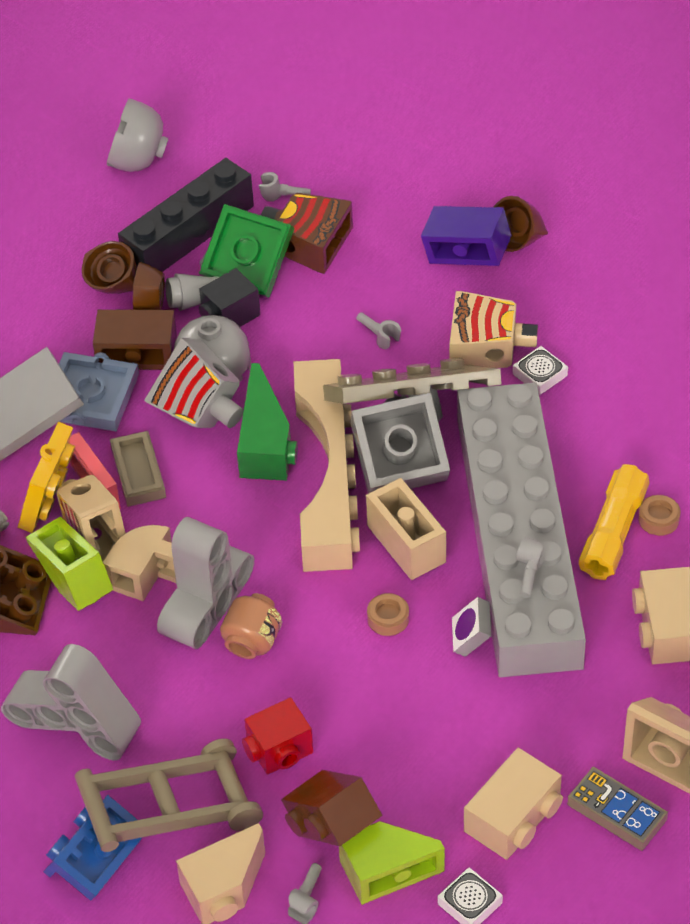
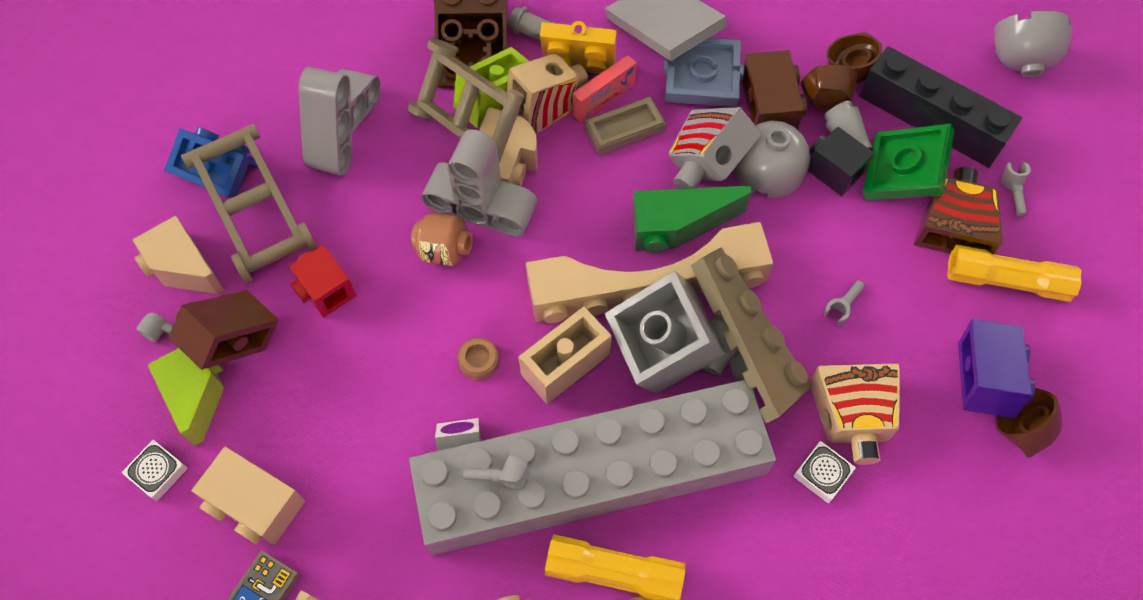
camera: 80 degrees right, 15 degrees up
none -> dark tan piece [407,38,524,164]
none -> yellow axle [947,244,1082,302]

